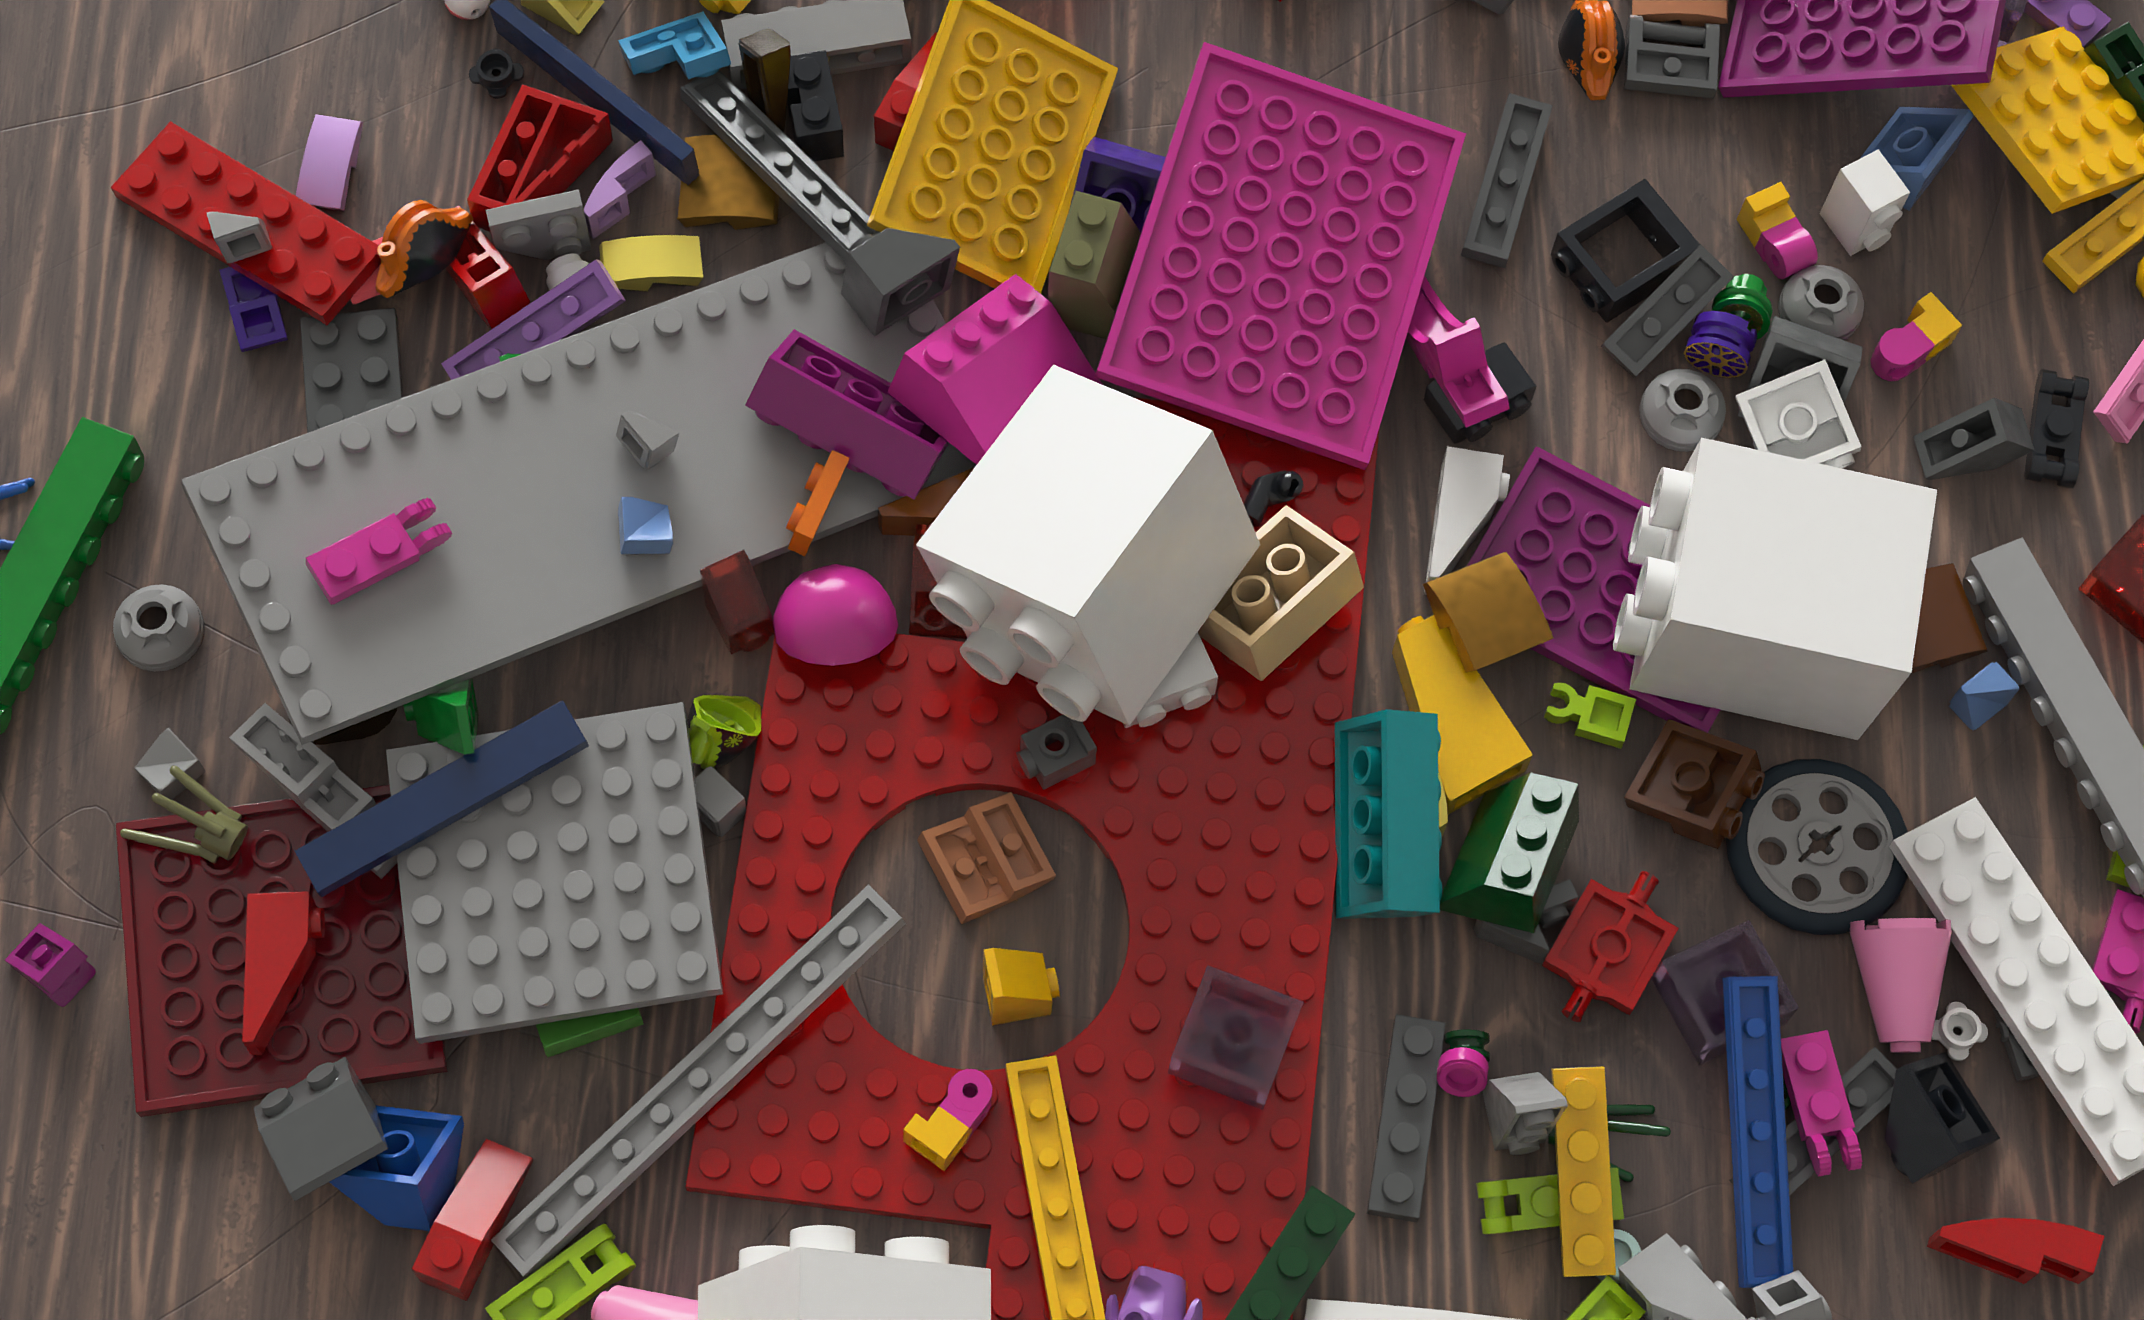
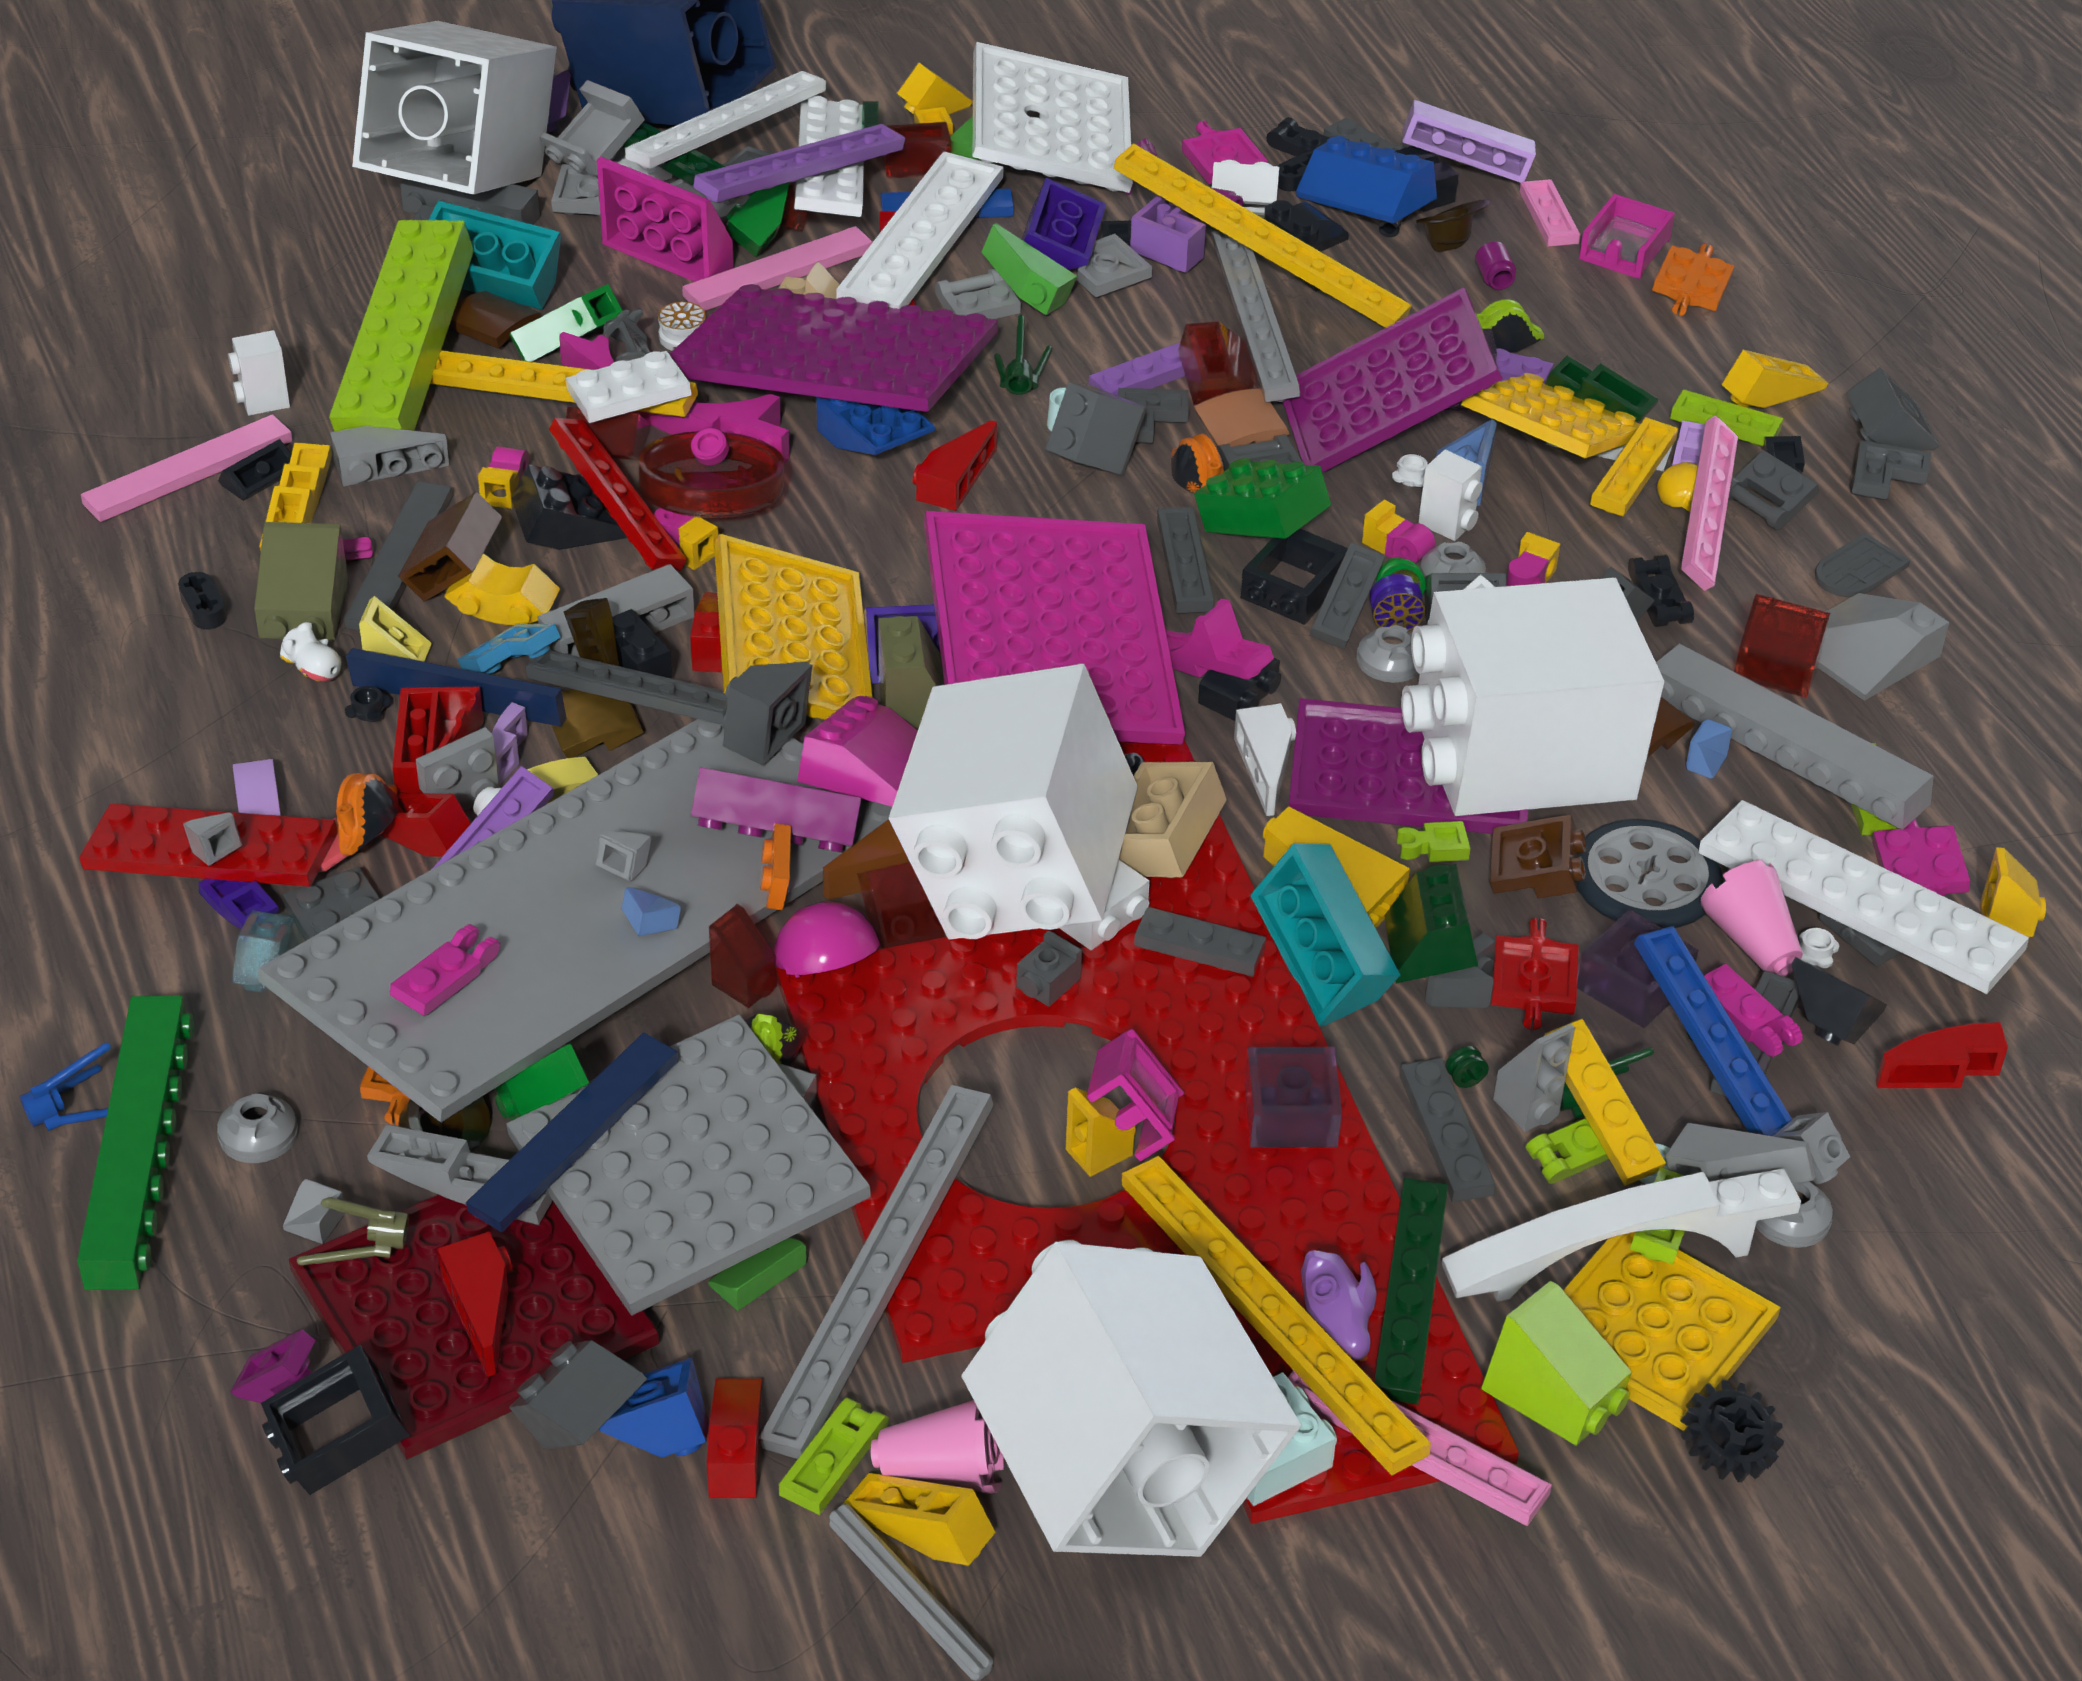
camera: 20 degrees left, 25 degrees down
leg [903,1069,992,1171] -> none
nougat slope [917,792,1056,924] -> none
pearl gold slope [1423,552,1554,673] -> none
dark pink tile [1437,1047,1489,1097] -> none
none -> clear light blue slope [232,910,294,992]
none -> black window [261,1344,410,1495]
none -> dark pink window [1087,1028,1184,1161]
none -> dark grey plate [1134,907,1266,977]
none -> green brick [1194,458,1331,539]
none -> white plate [1392,454,1428,487]

